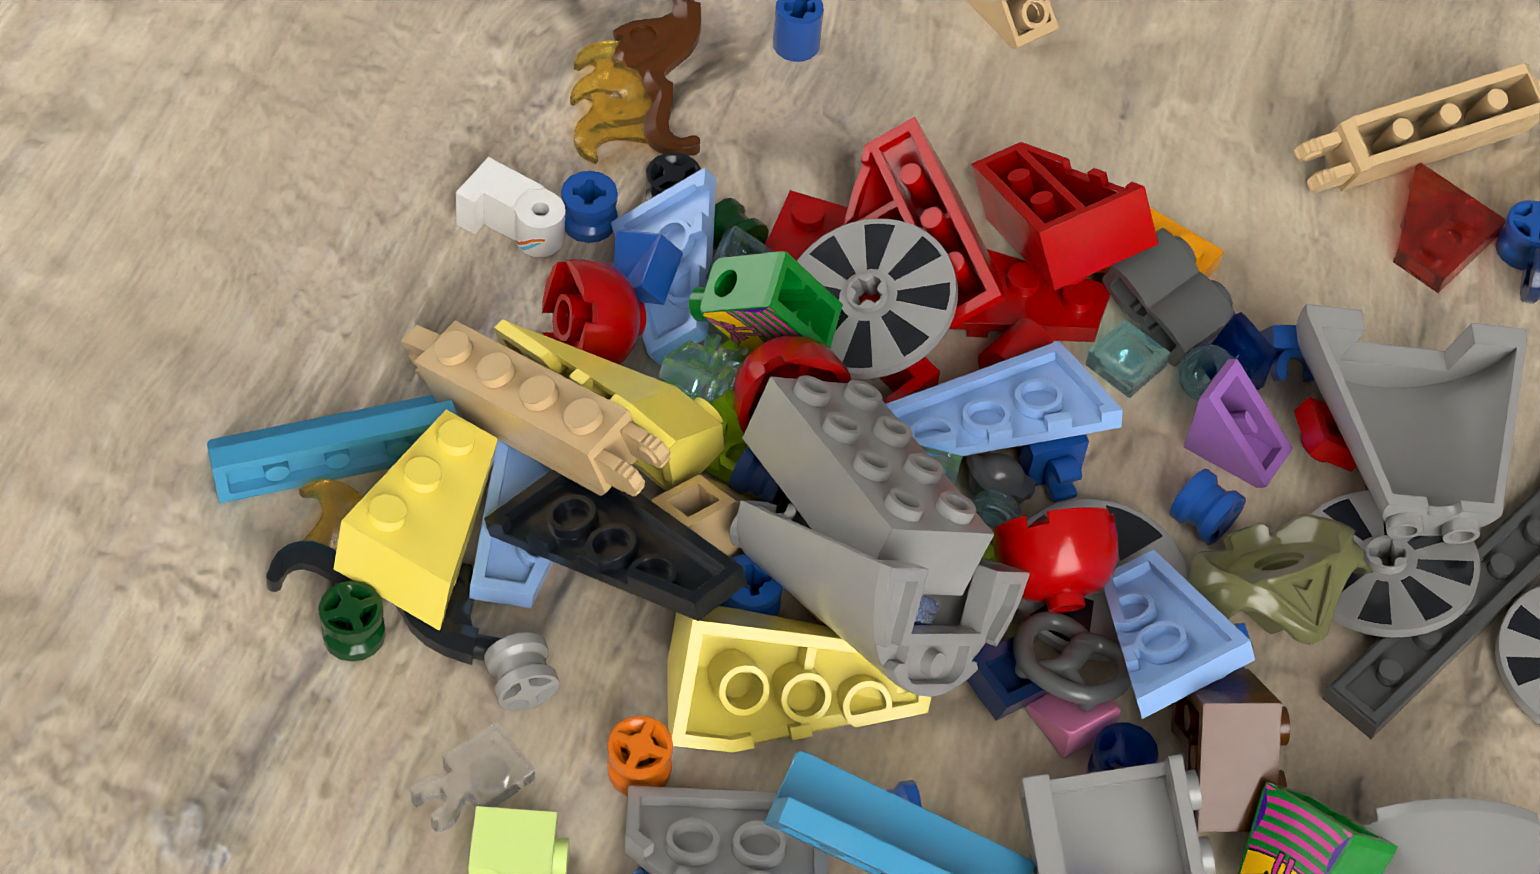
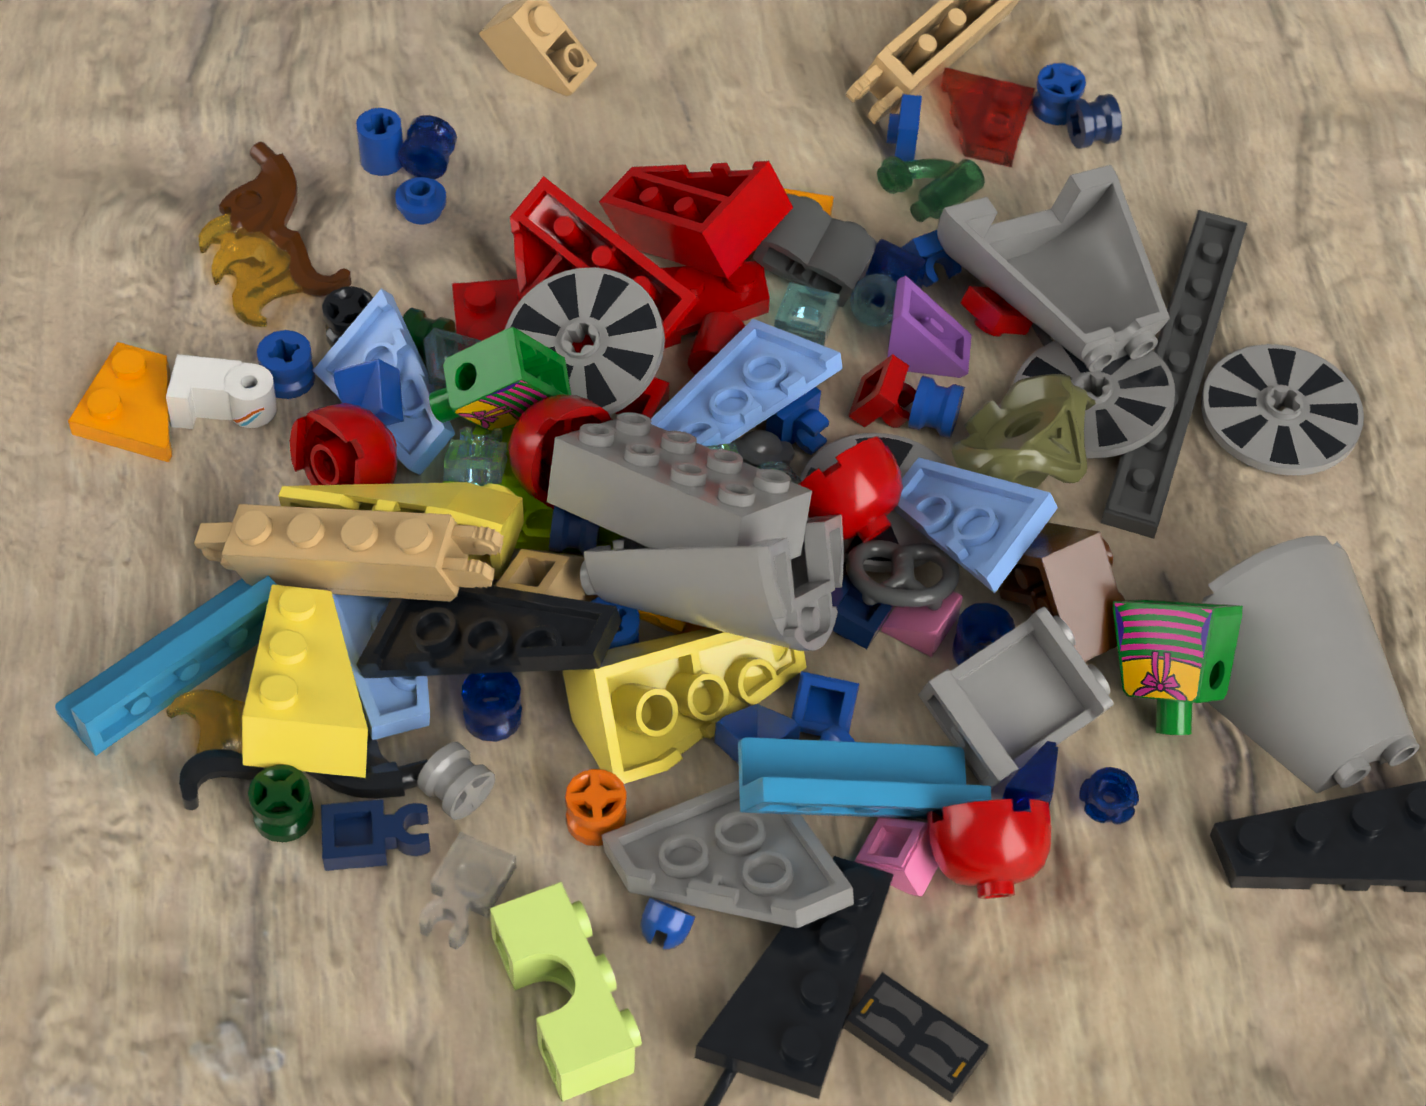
camera: 25 degrees left, 0 degrees up
none -> light orange wing [68,342,172,462]
none -> dark blue plate [321,799,431,871]
none -> blue plate [395,177,447,225]
none -> clear blue wheel [398,115,457,179]
none -> clear blue wheel [461,672,522,742]
none -> blue slope [715,704,801,764]
none -> blue slope [791,671,860,736]
none -> red tile [848,354,916,428]
none -> clear green plant [877,156,985,222]
none -> blue plate [886,94,922,166]

